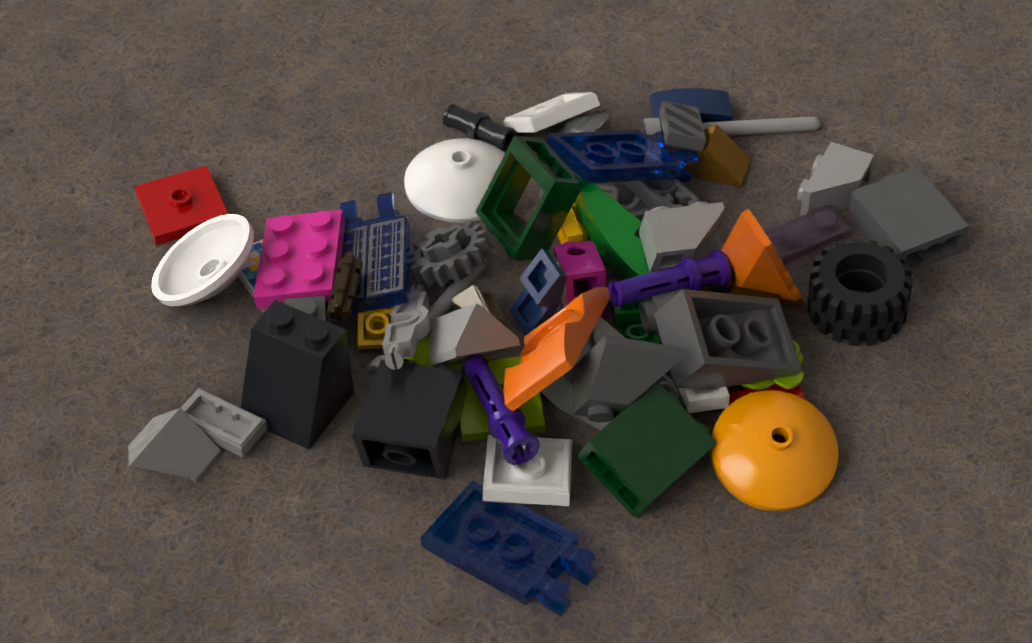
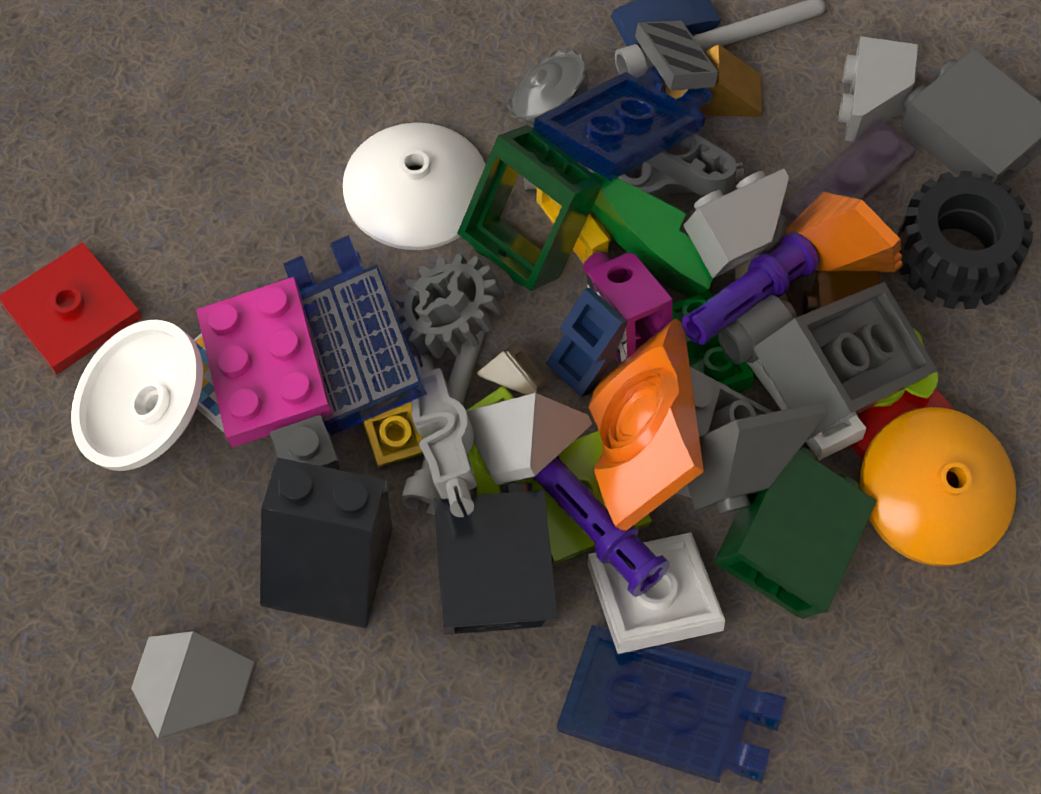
camera: 20 degrees left, 15 degrees up
light grey plate [181,388,267,458] -> none
dark brown axle [327,253,363,321] -> none
black pin [443,104,516,151] -> none
white tile [503,92,600,133] -> none

